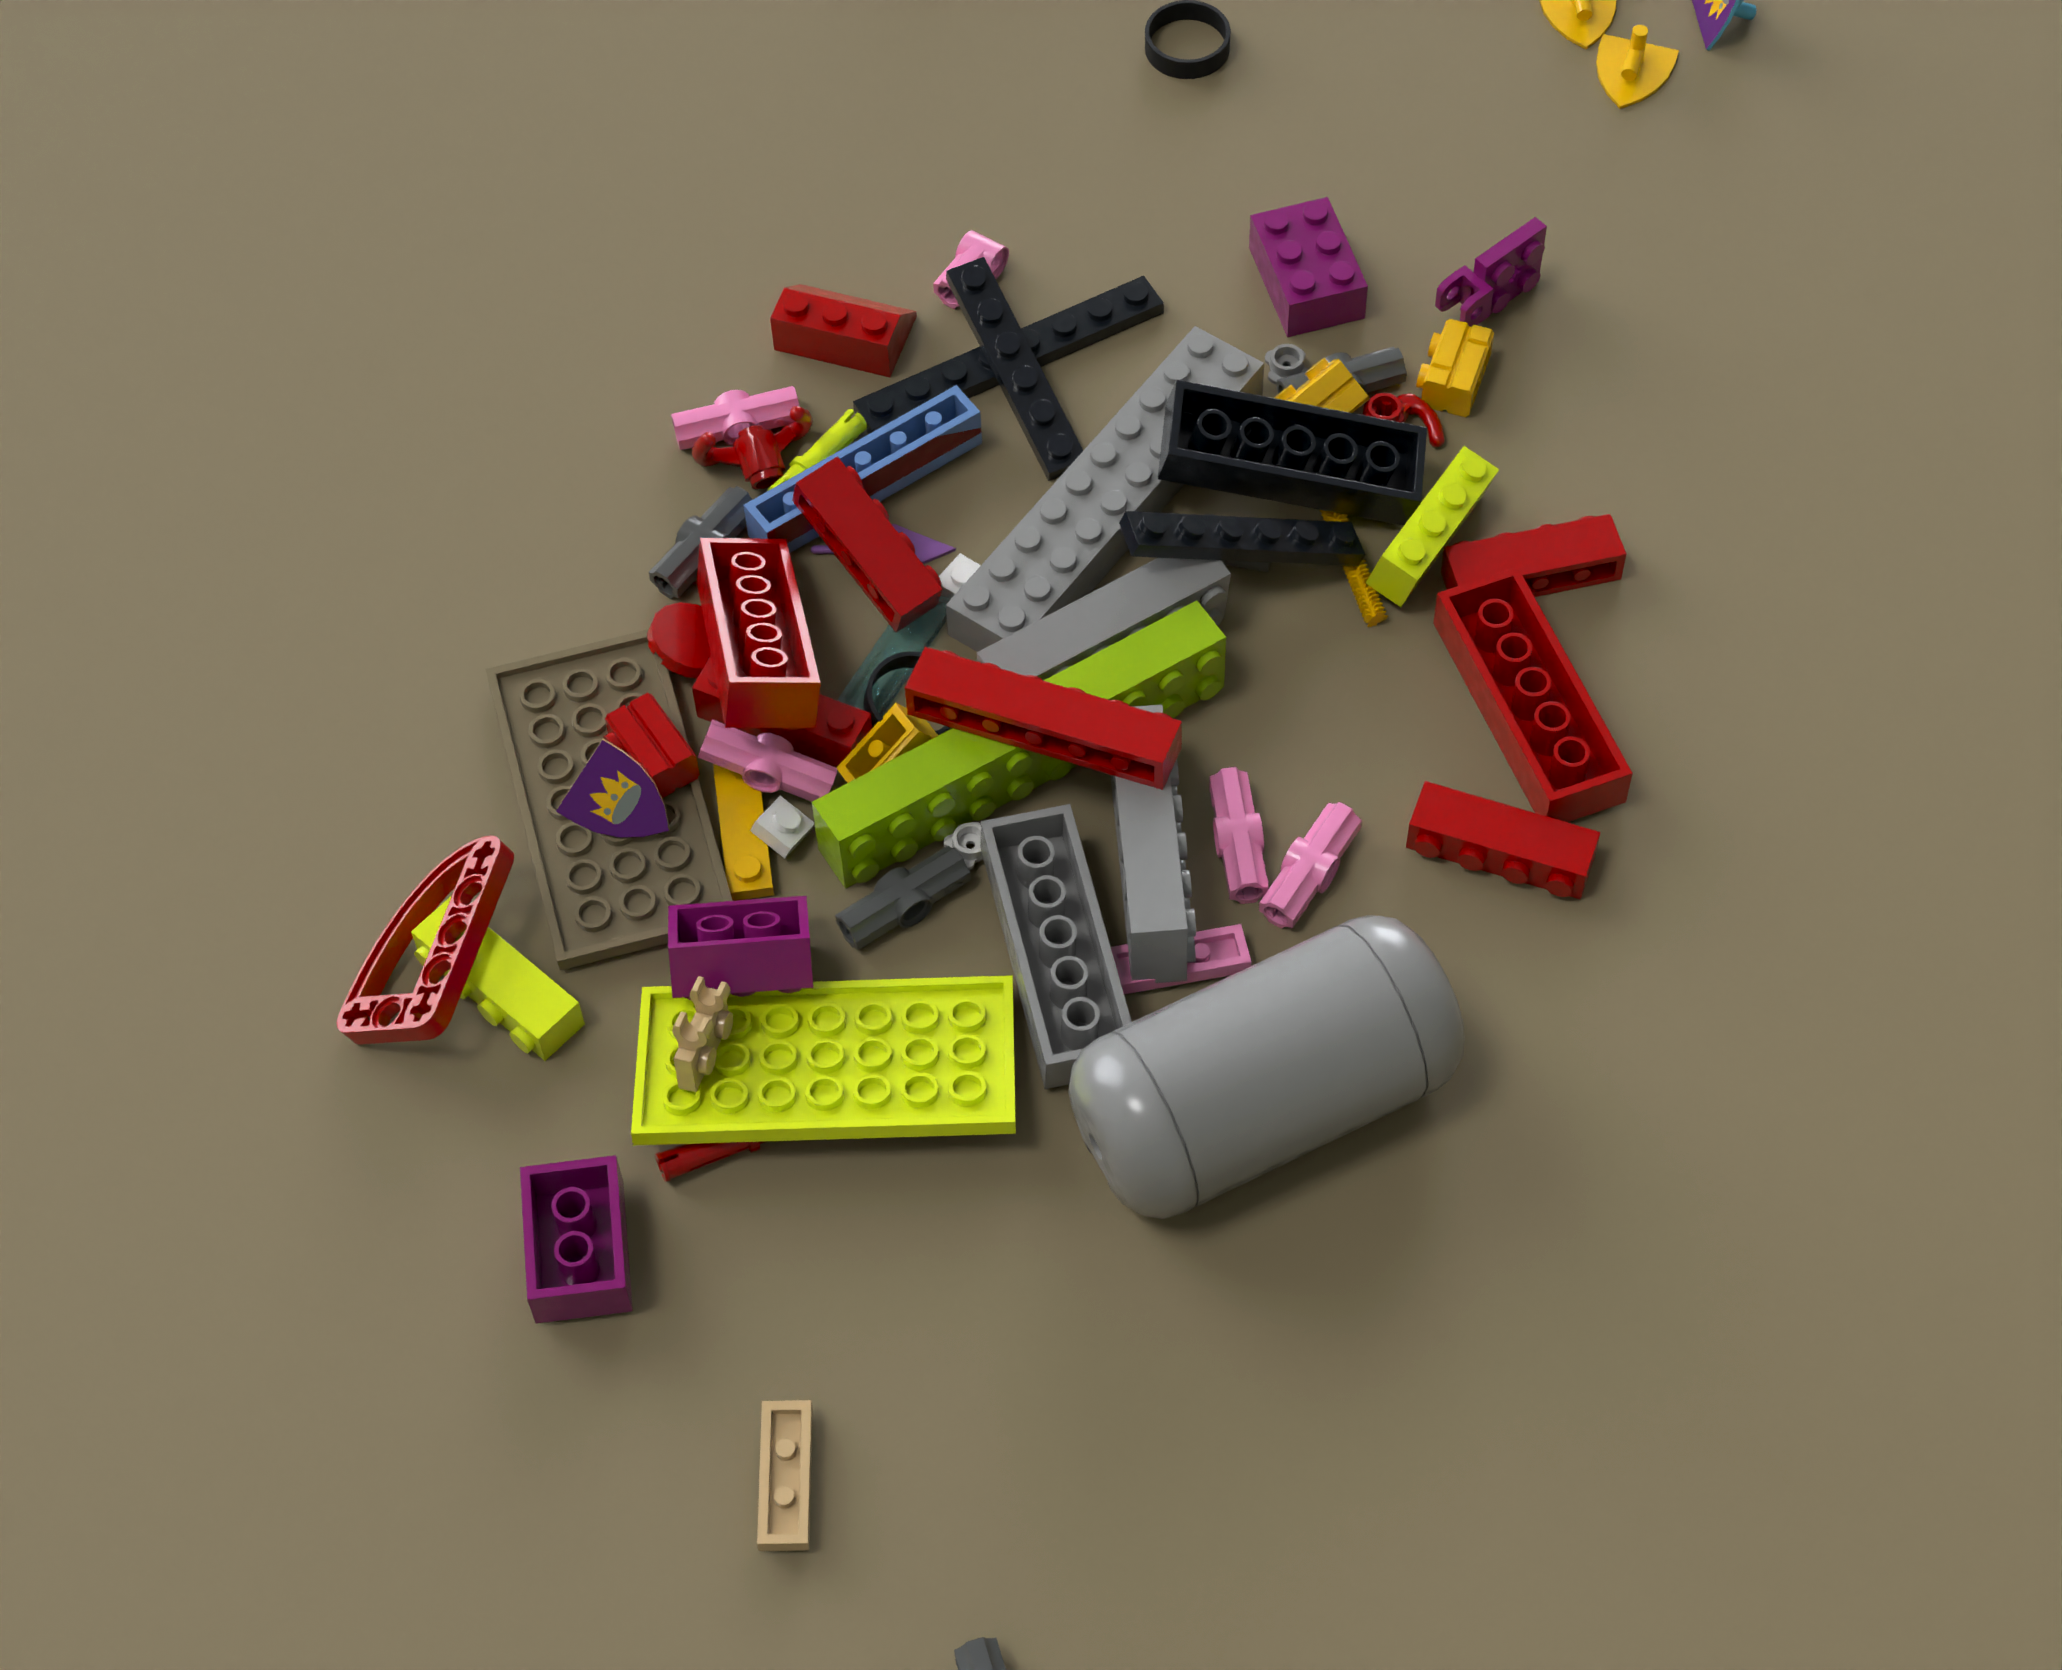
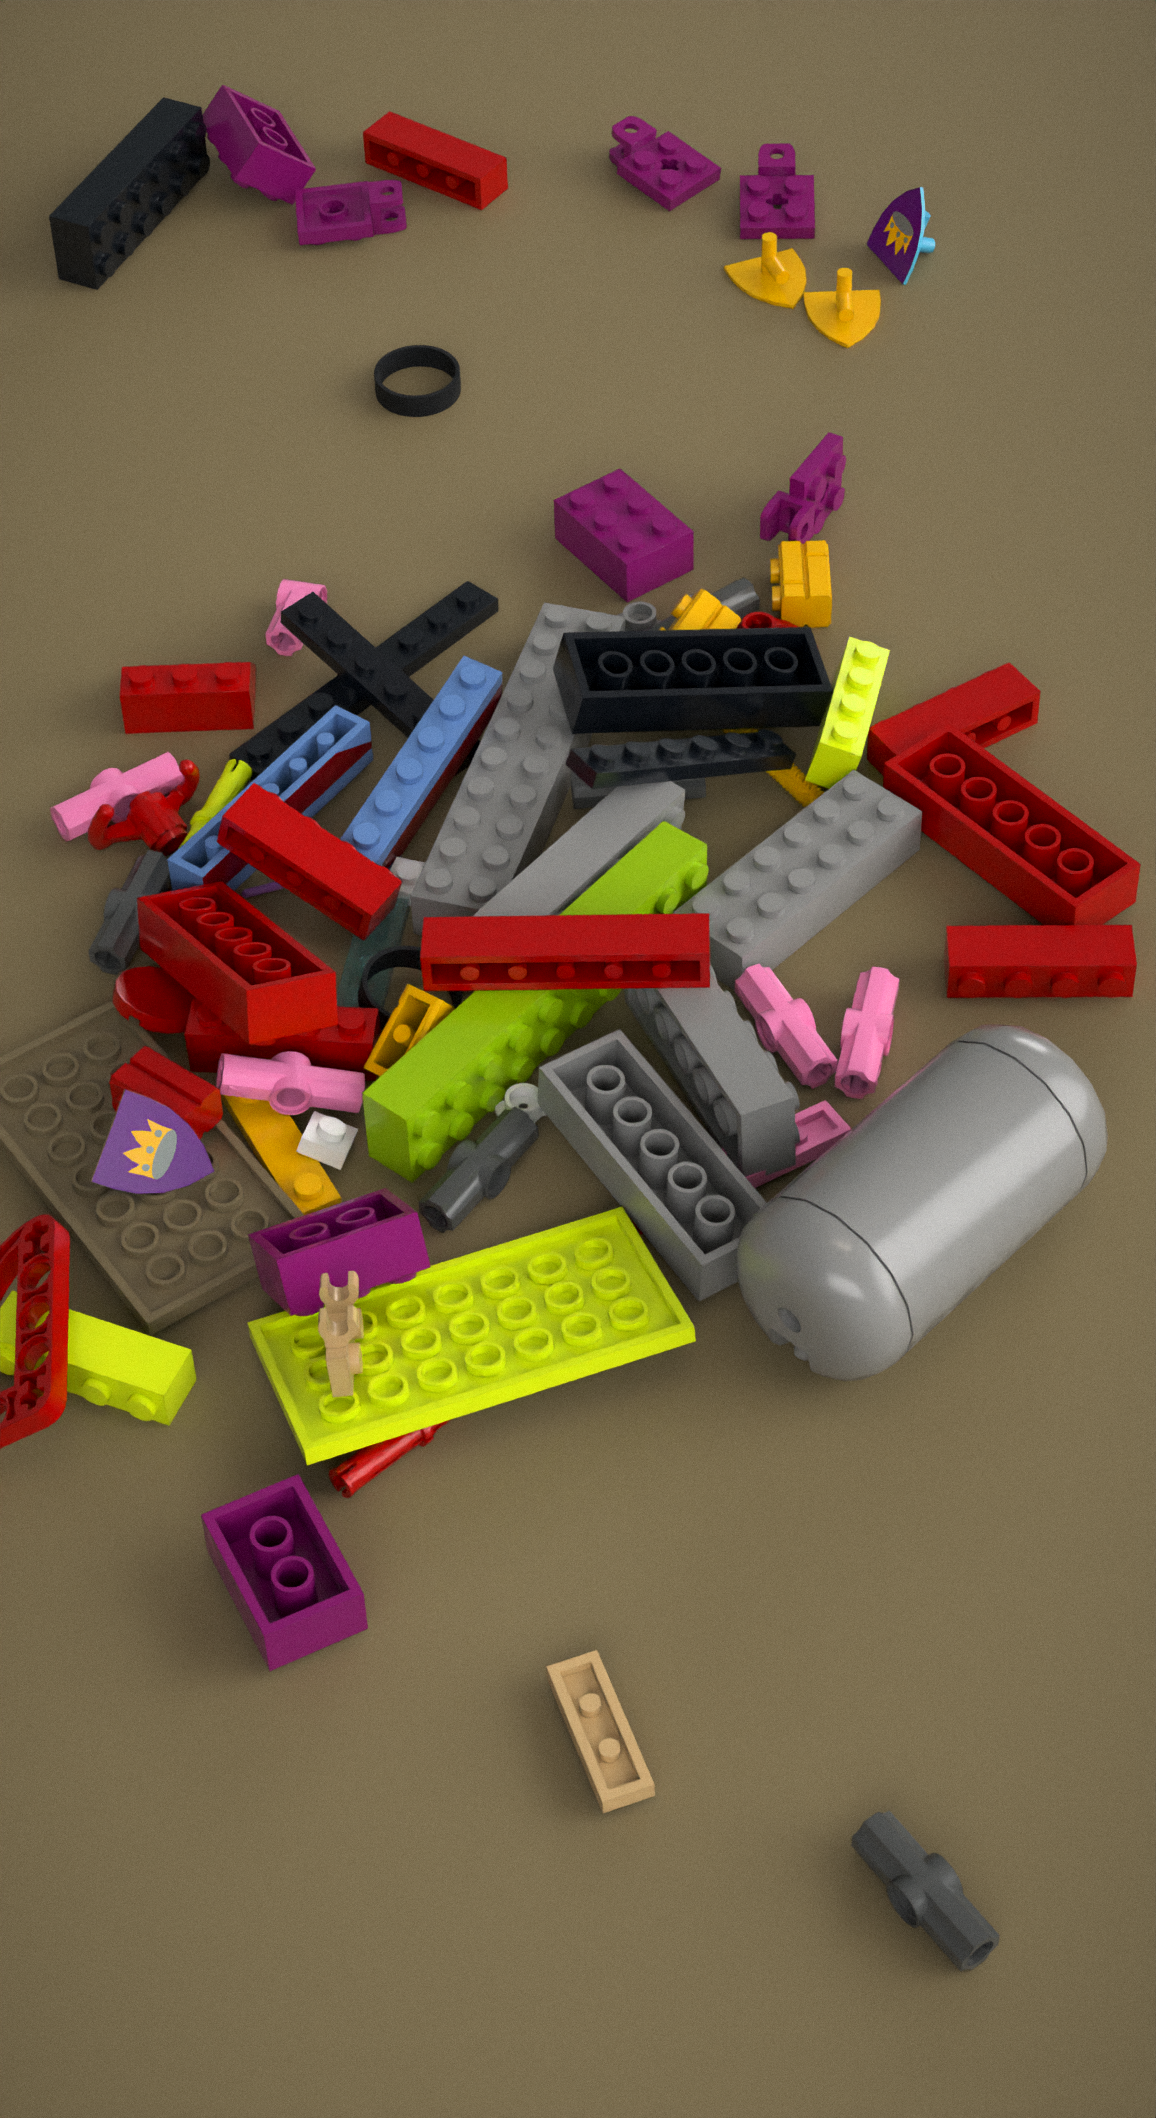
camera: 20 degrees left, 10 degrees down
none -> medium blue brick [340,656,503,870]
none -> light grey brick [673,770,922,991]

